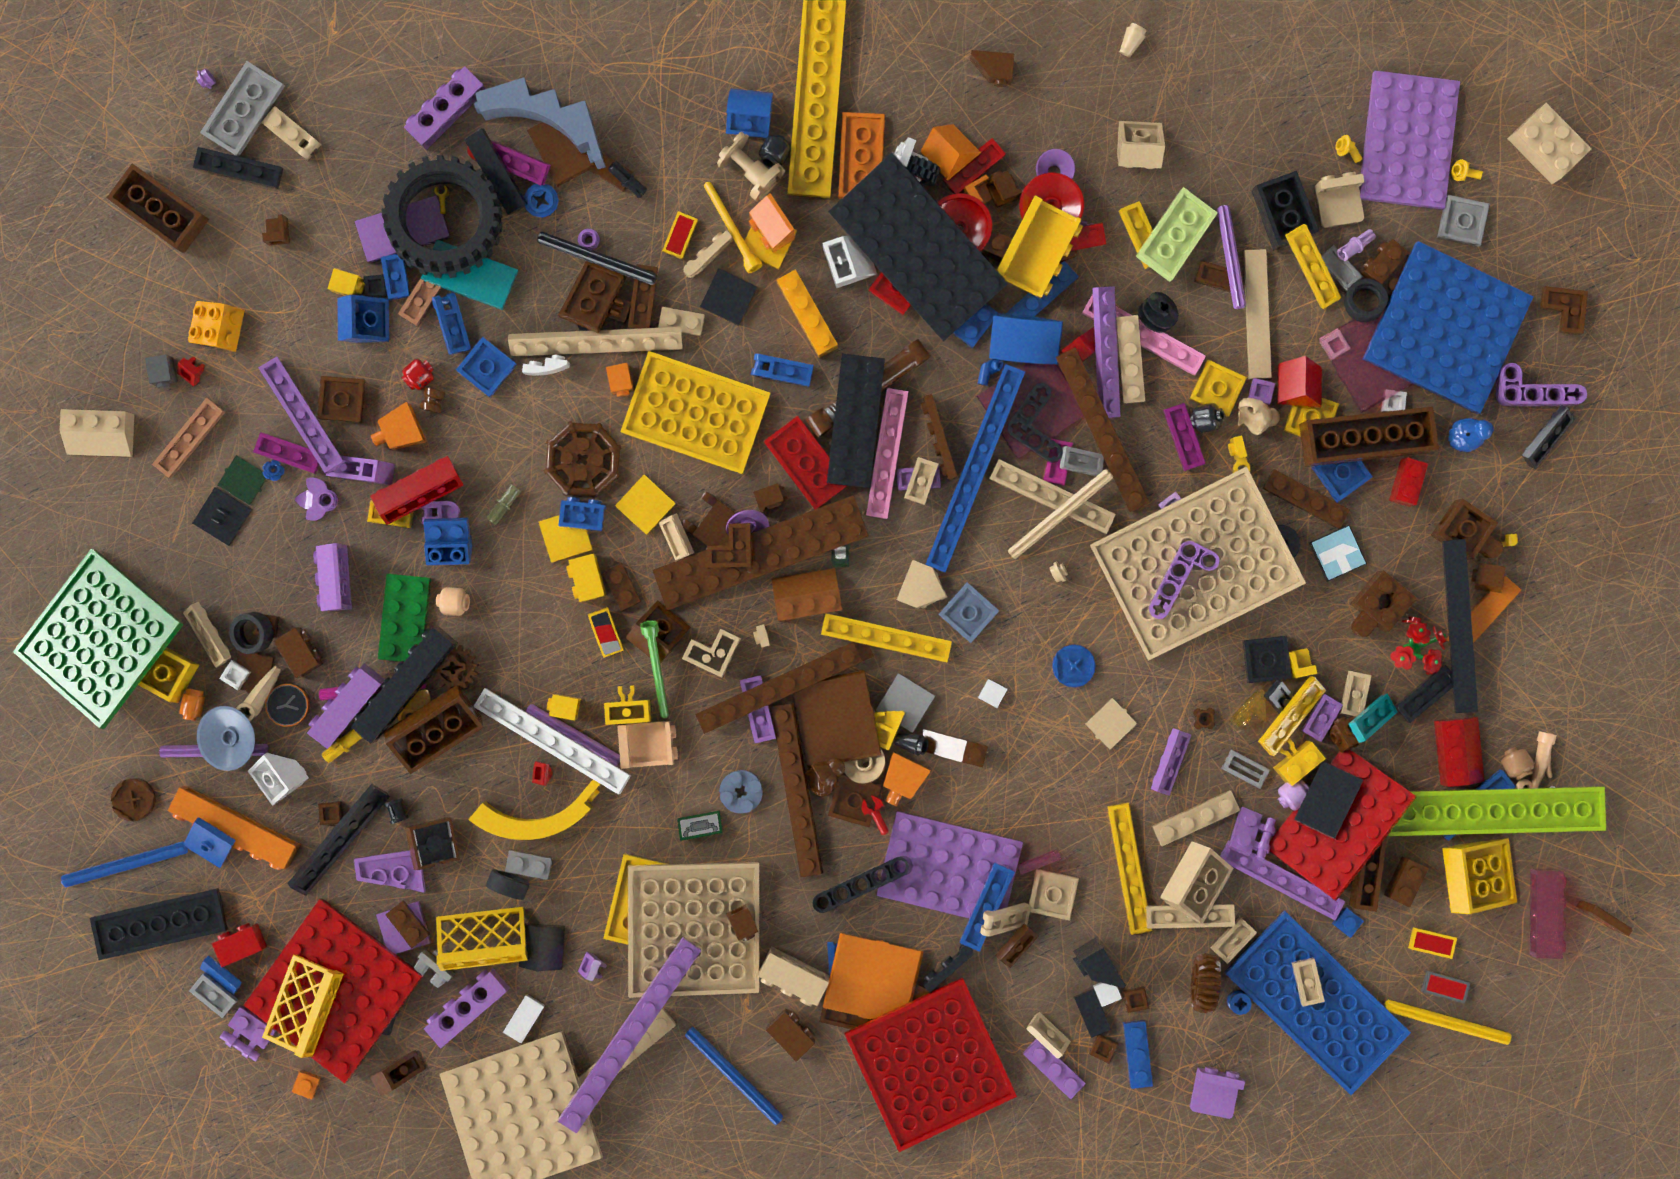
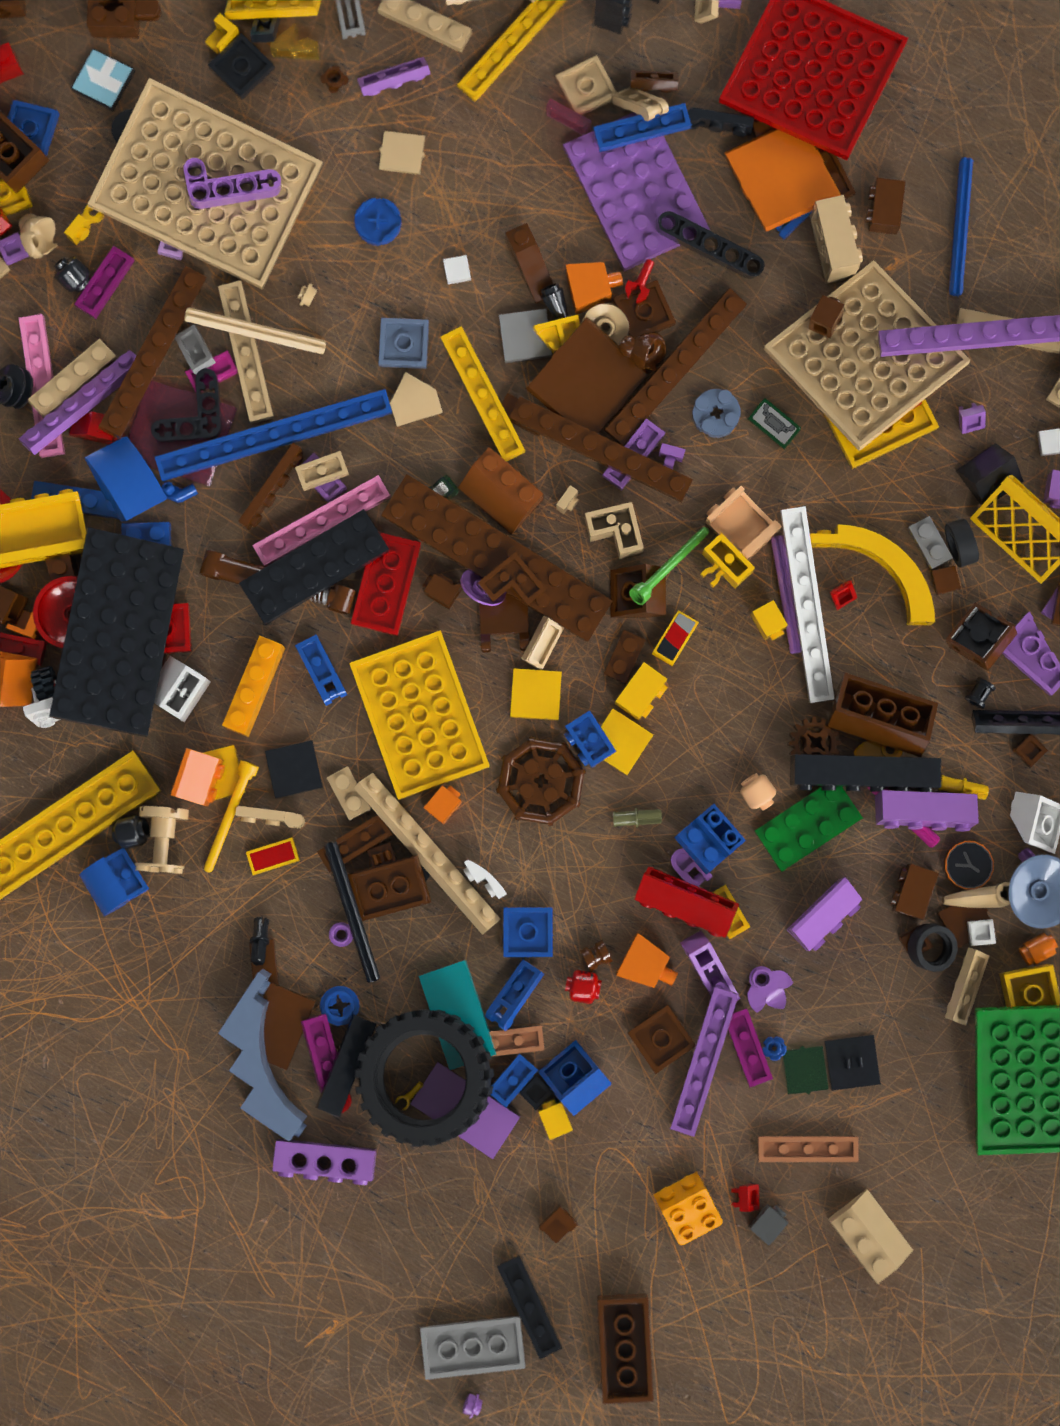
camera: 125 degrees left, 5 degrees down
tan plate [261,106,322,161] -> none
orange tile [838,112,885,199] -> none
yellow tile [1189,360,1247,417] -> none
reddish brown plate [1262,469,1350,529] -> none
none -> medium lavender tile [659,443,685,469]
none -> reddish brown tile [930,566,961,595]

